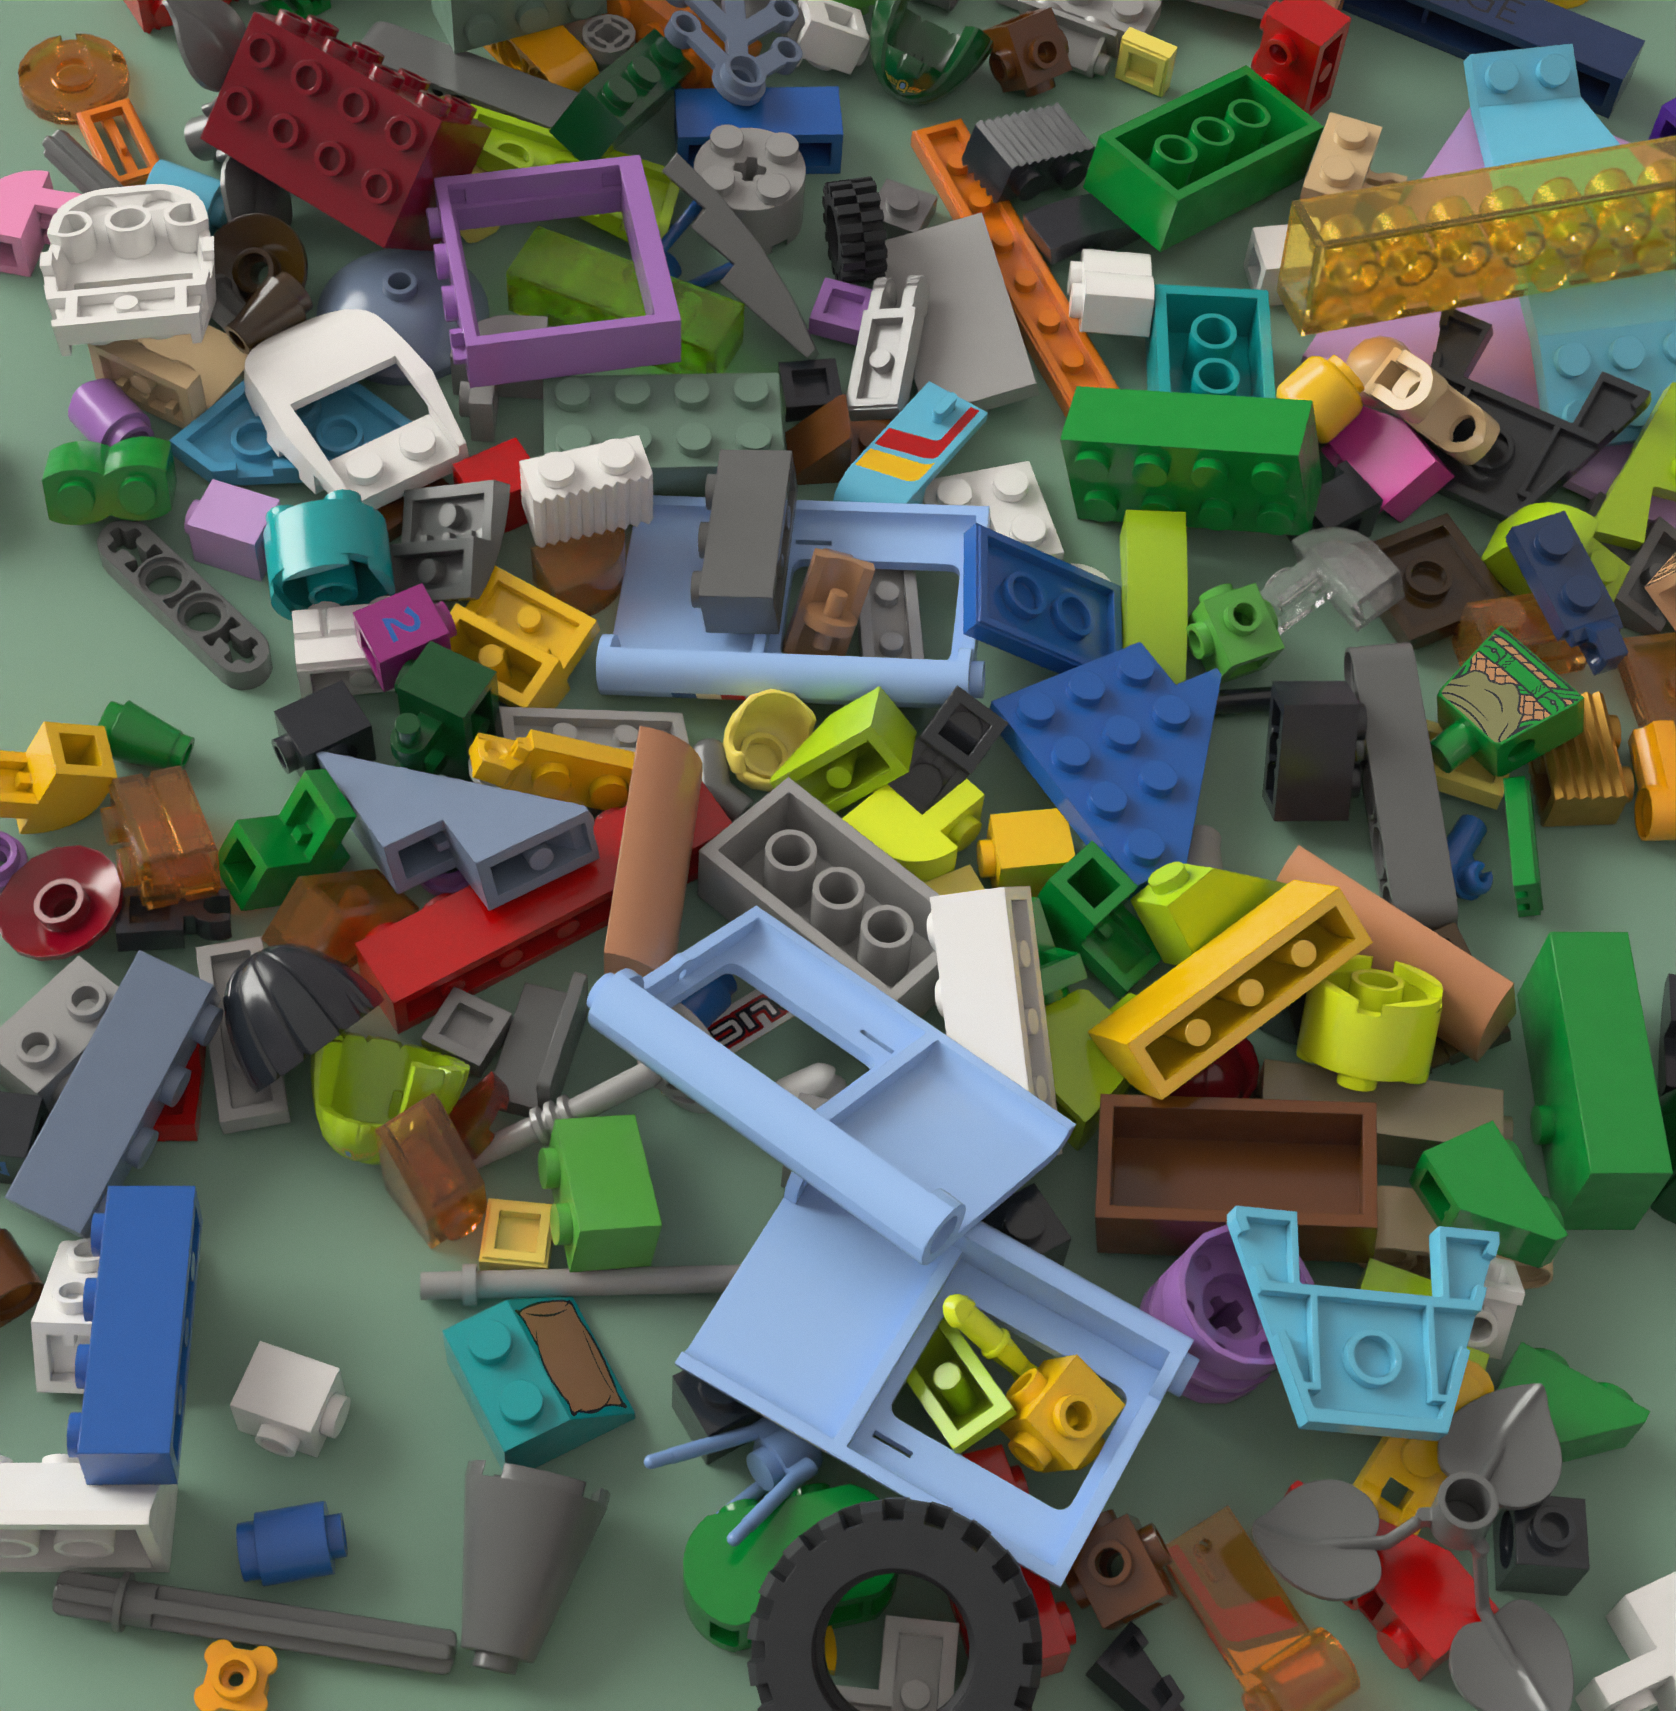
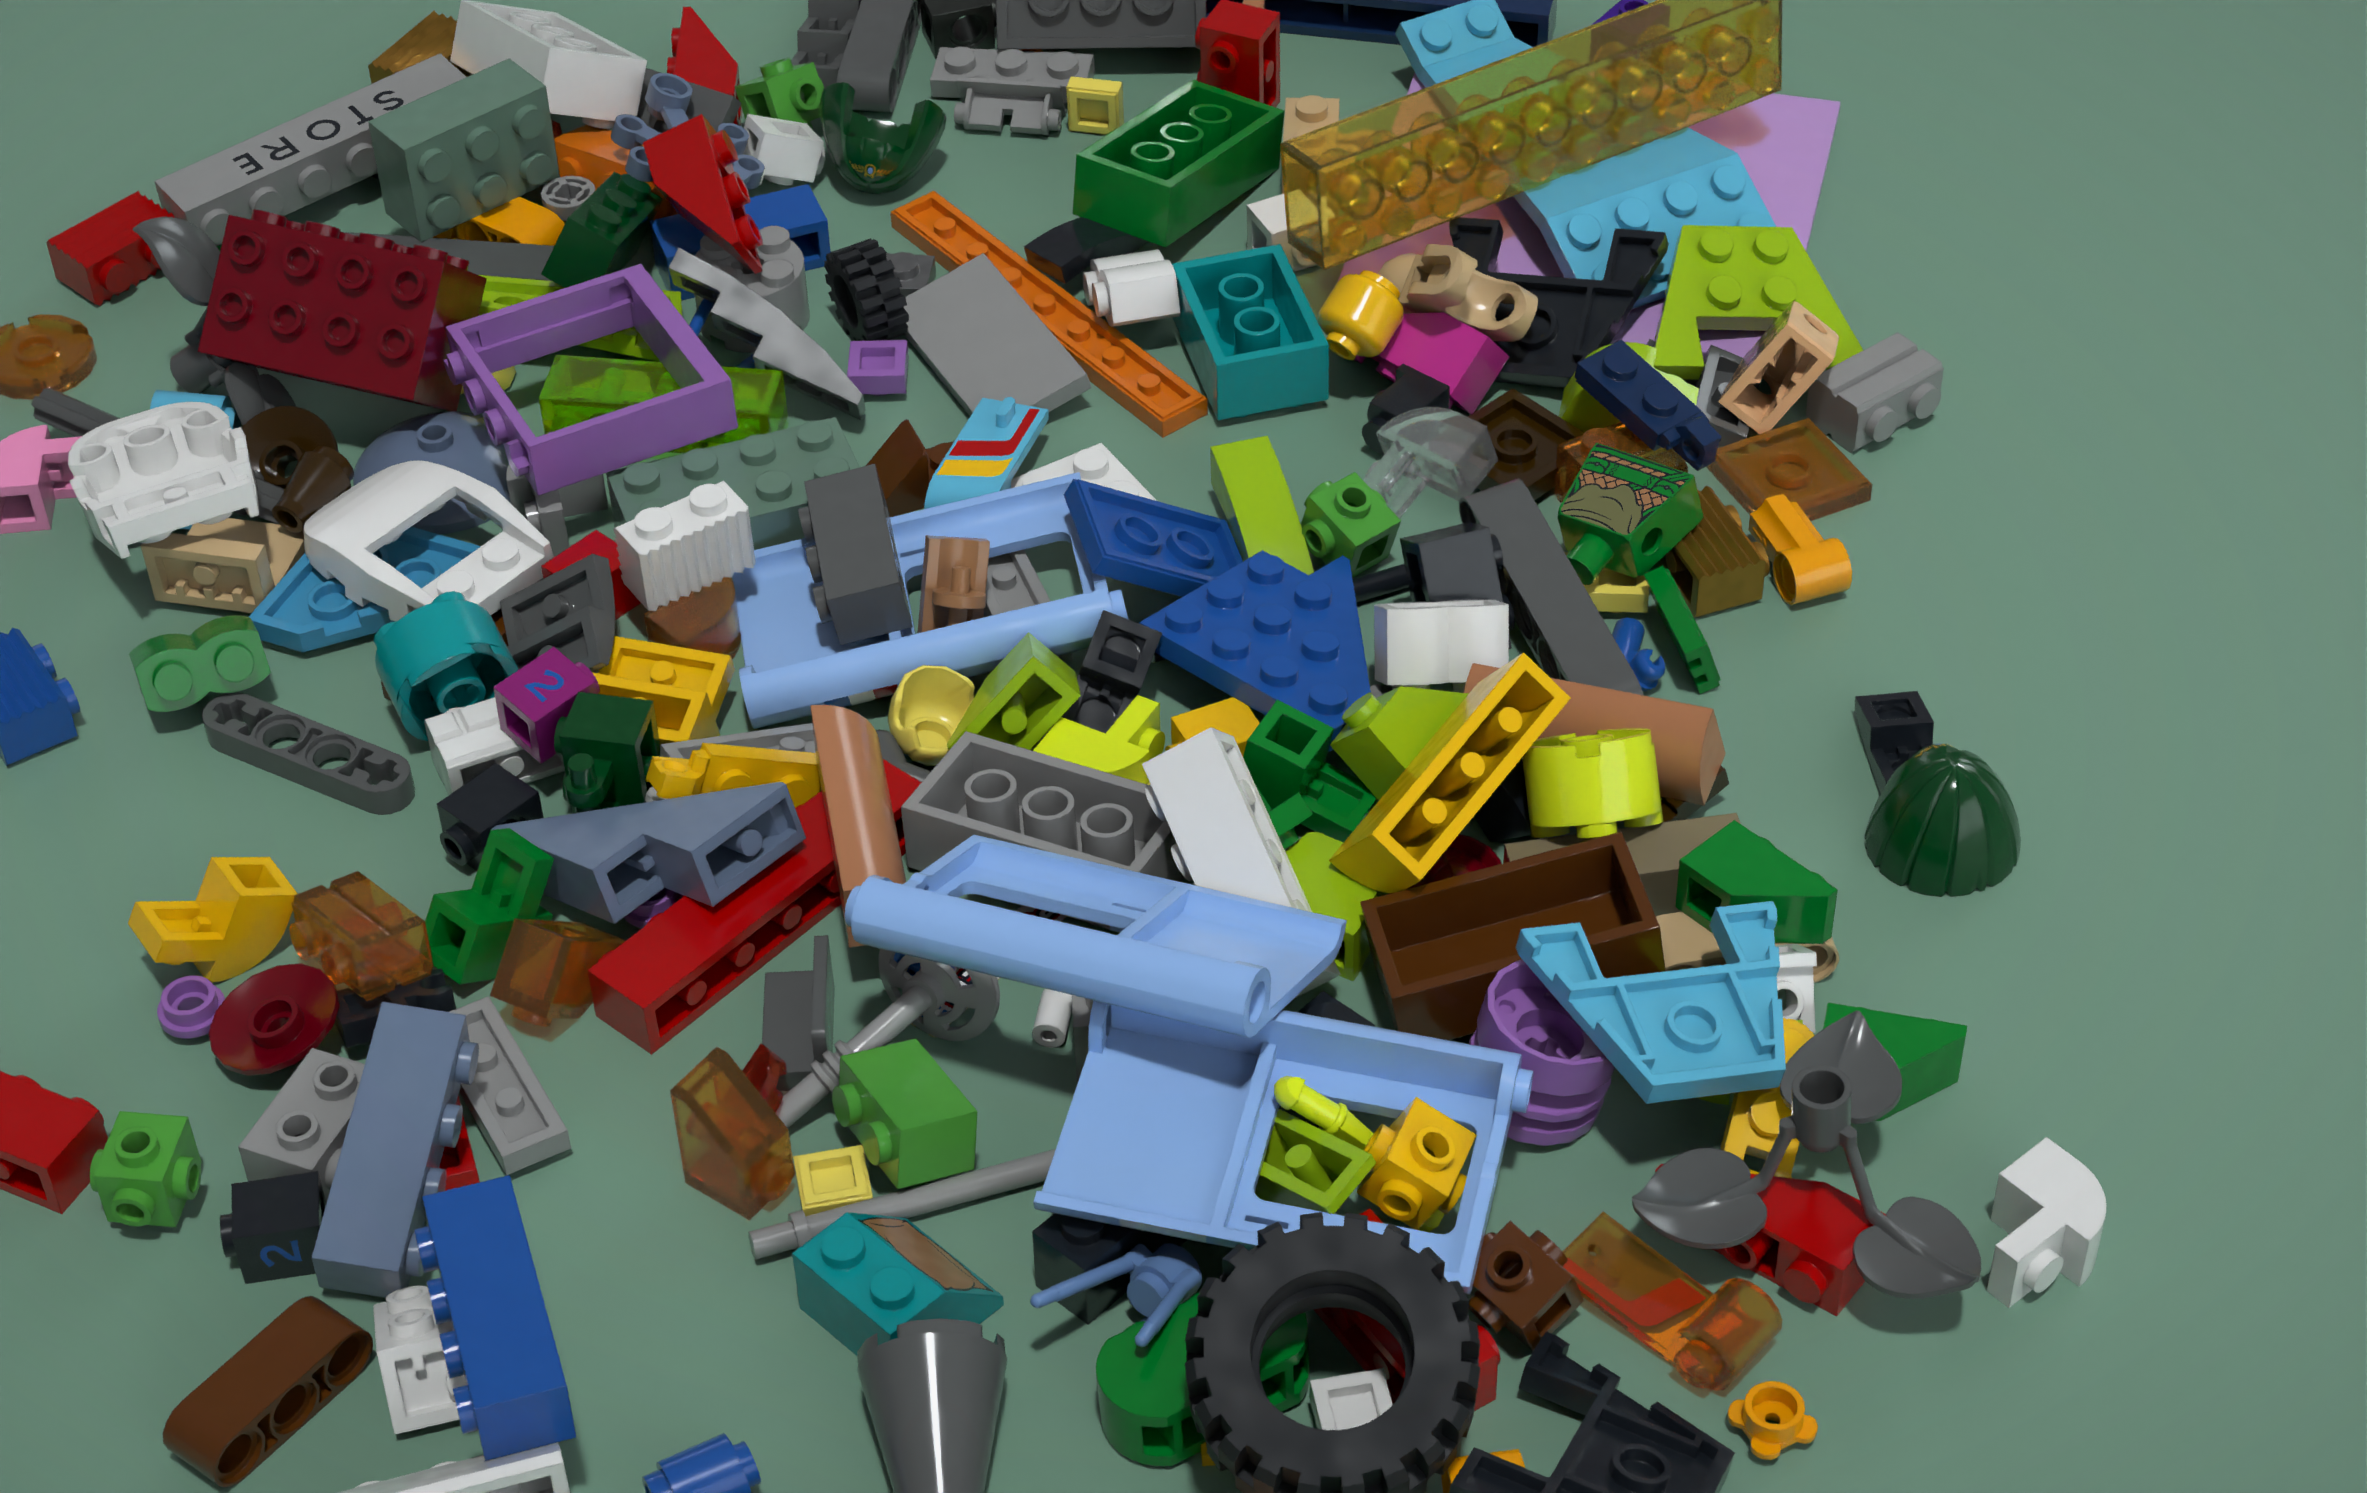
camera: 10 degrees left, 15 degrees down
medium lavender brick [68,378,155,447] -> none
orange tile [76,98,160,187] -> none
green cone [98,700,195,773] -> none
lavender brick [184,479,281,581] -> none
black hair [222,943,384,1094] -> none
white brick [230,1341,351,1458] -> none
lime hair [310,1032,470,1165] -> none
flat silver plate [421,987,513,1078] -> none
black plate [778,358,842,422] -> none
light grey hinge [846,274,930,421] -> none
black brick [961,102,1095,203] -> none
reddish brown brick [983,7,1072,97] -> none
green brick [1060,386,1323,536] -> none
black brick [1493,1496,1590,1596] -> none
green brick [1517,932,1673,1230] -> none
none -> red slope [643,114,763,274]
none -> white brick [1374,600,1509,693]

